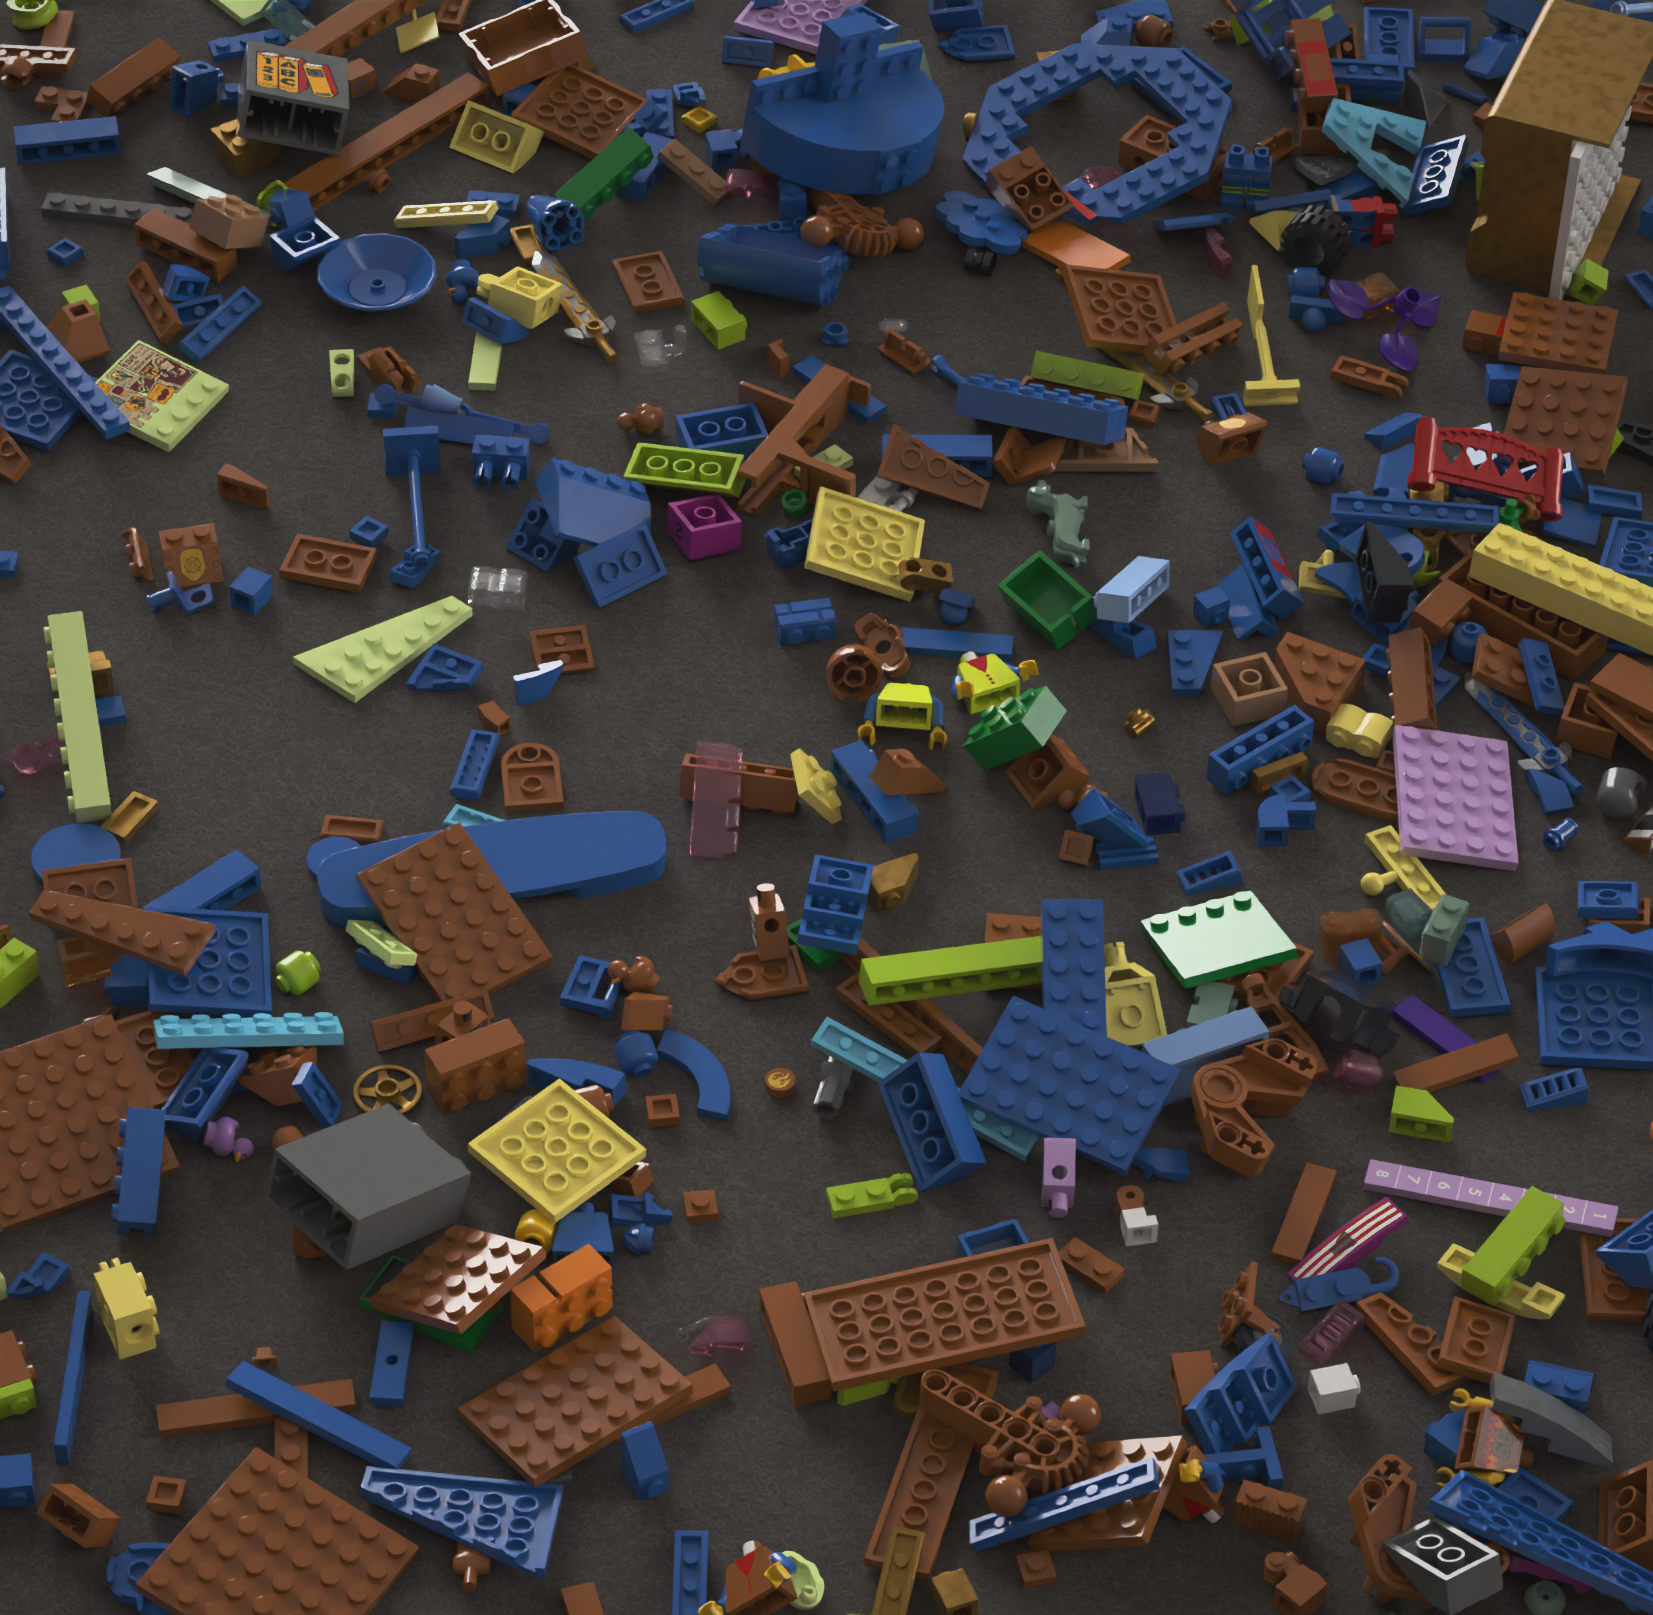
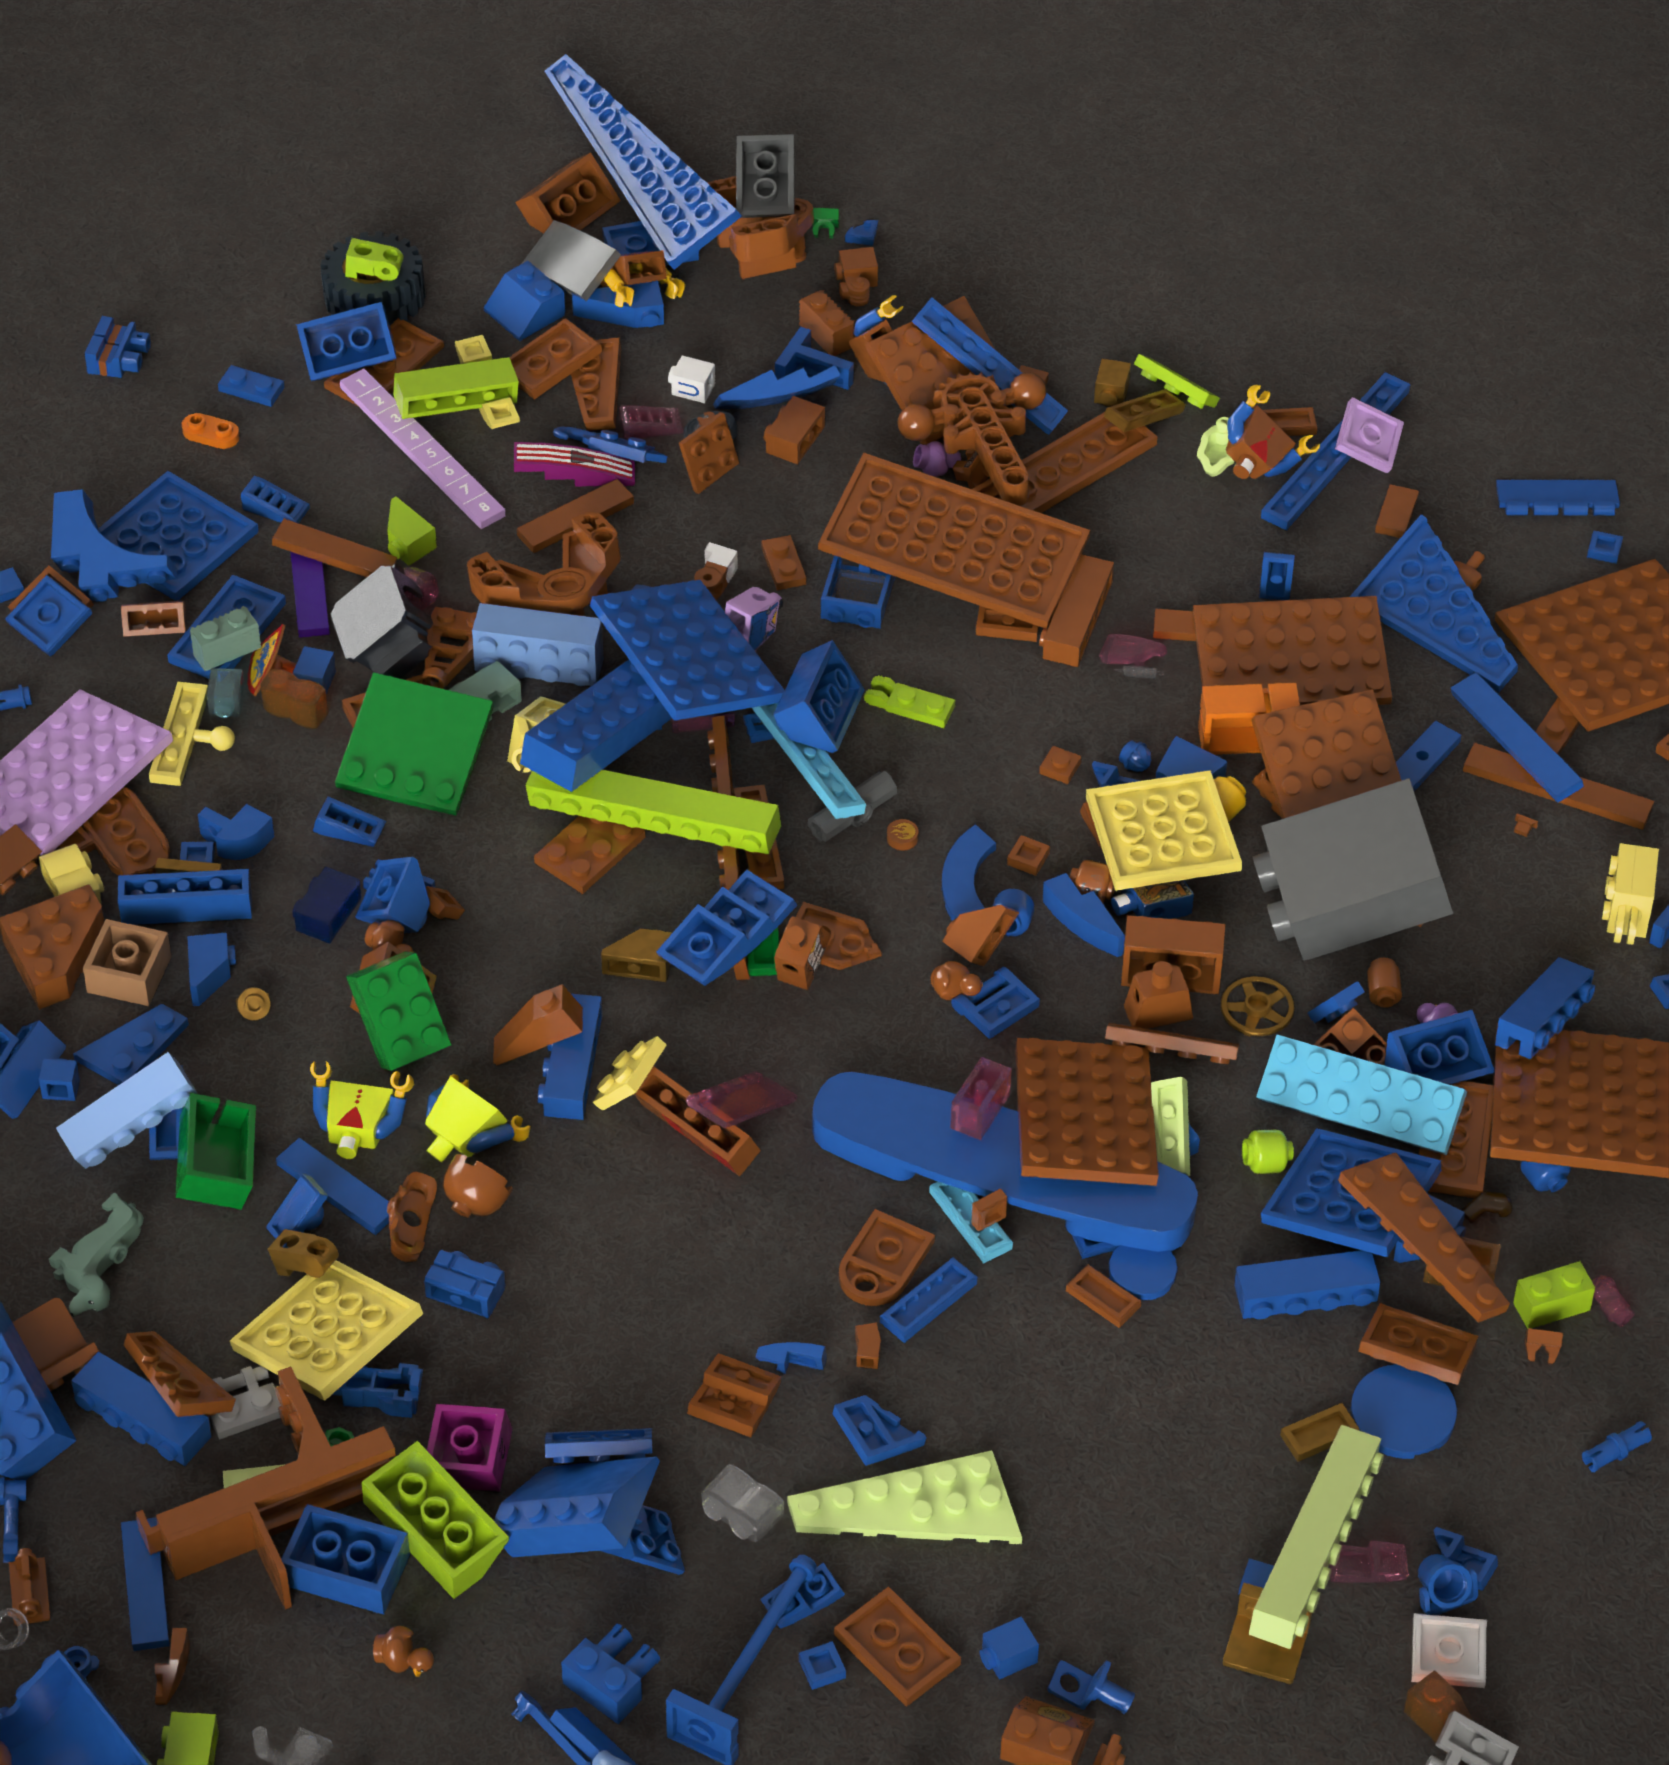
camera: 145 degrees left, 5 degrees up
none -> blue slope [187,933,236,1006]
none -> clear pink brick [950,1057,1012,1140]
none -> dark orange tile [971,1188,1007,1231]

